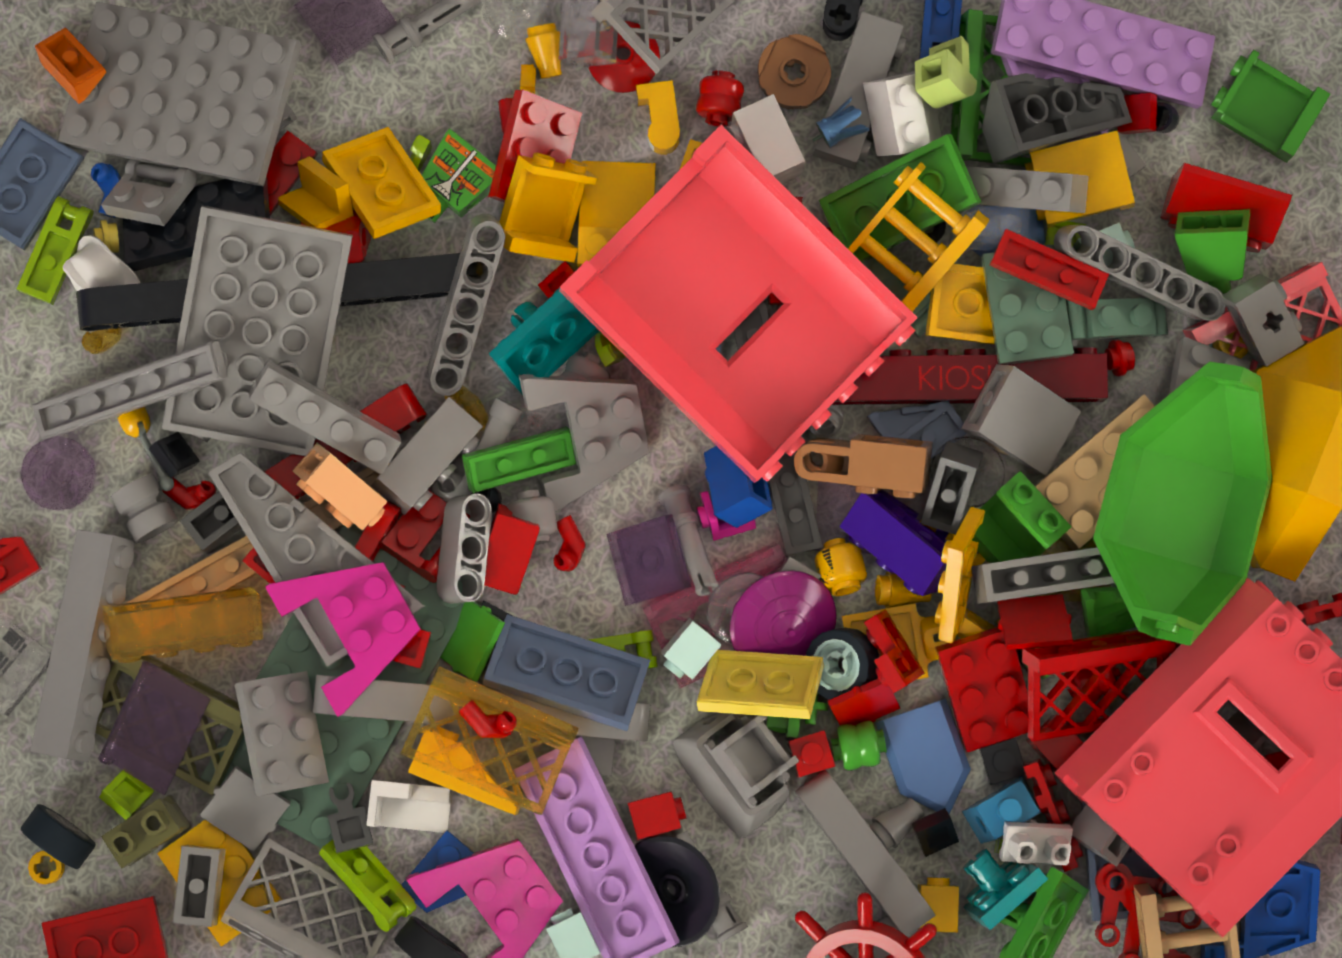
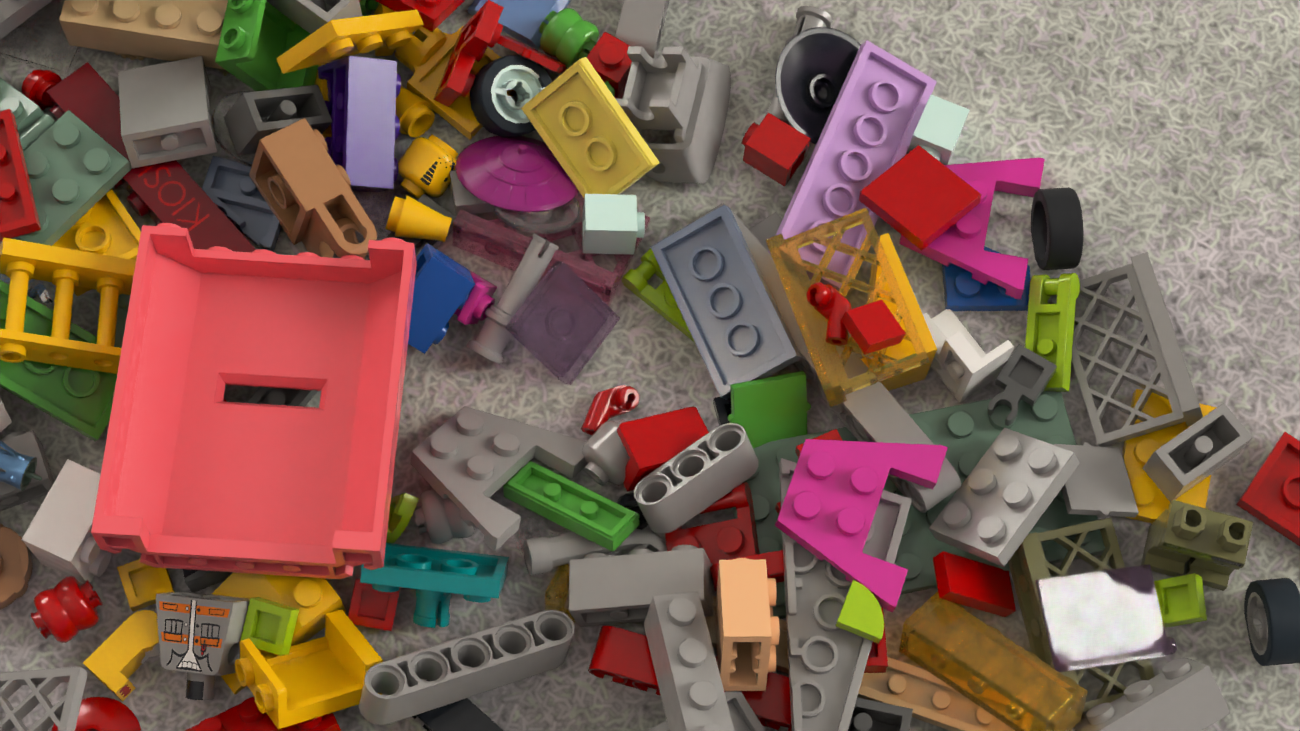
camera: 130 degrees left, 15 degrees down
none -> light grey torso [156,591,250,700]
none -> lime tile [240,597,299,656]
none -> yellow cone [385,195,452,243]
none -> lime tile [835,580,884,644]
none -> red tile [841,300,906,355]
none -> red tile [859,145,982,251]
none -> red tile [933,551,1016,617]

